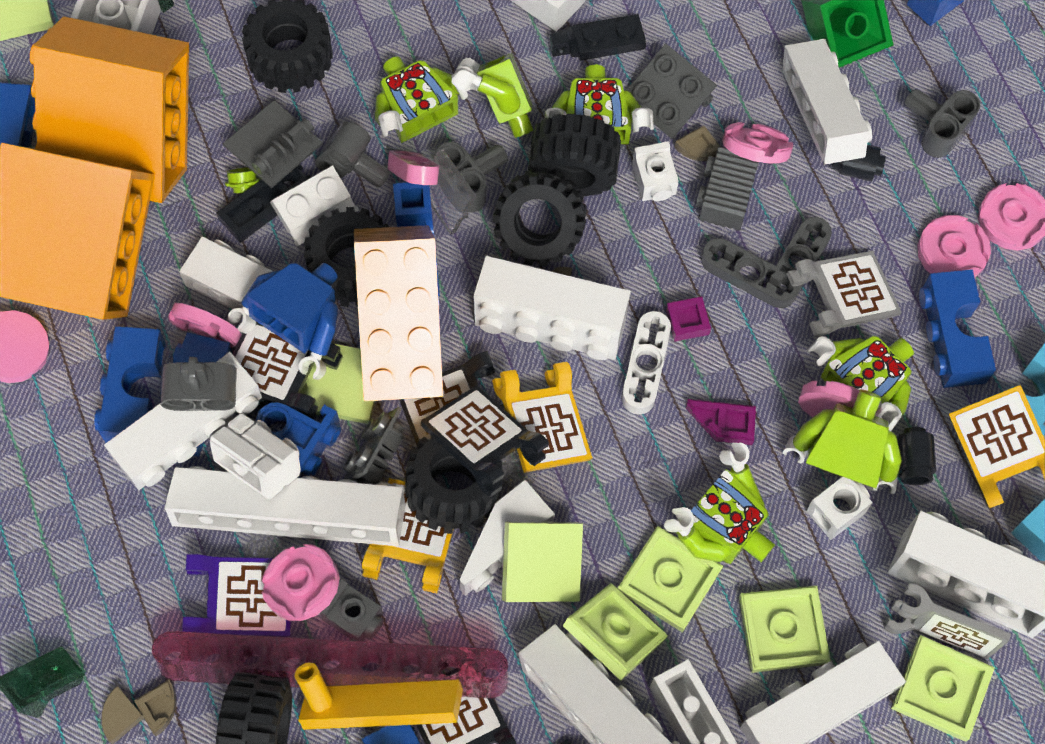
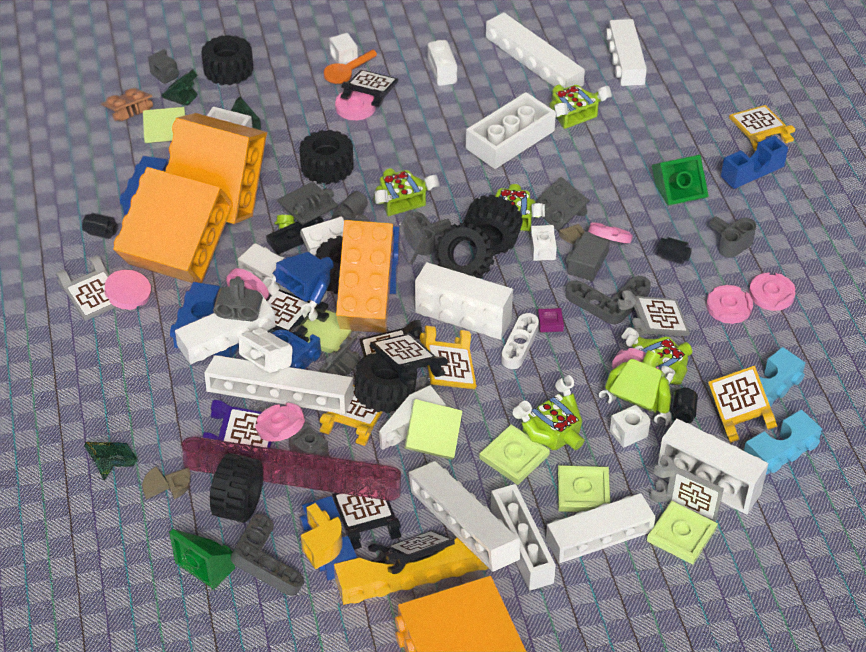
camera: 10 degrees right, 20 degrees down
yellow piece [294,663,463,730] -> none
bright pink beam [387,150,439,185] -> none
lime torso [452,52,534,138] -> none
black hinge [550,14,646,61] -> none
yellowish green tile [562,583,668,681] -> none
magenta tile [686,399,756,445] -> none
white brick [782,39,872,165] -> none
blue arch [919,269,996,388] -> none

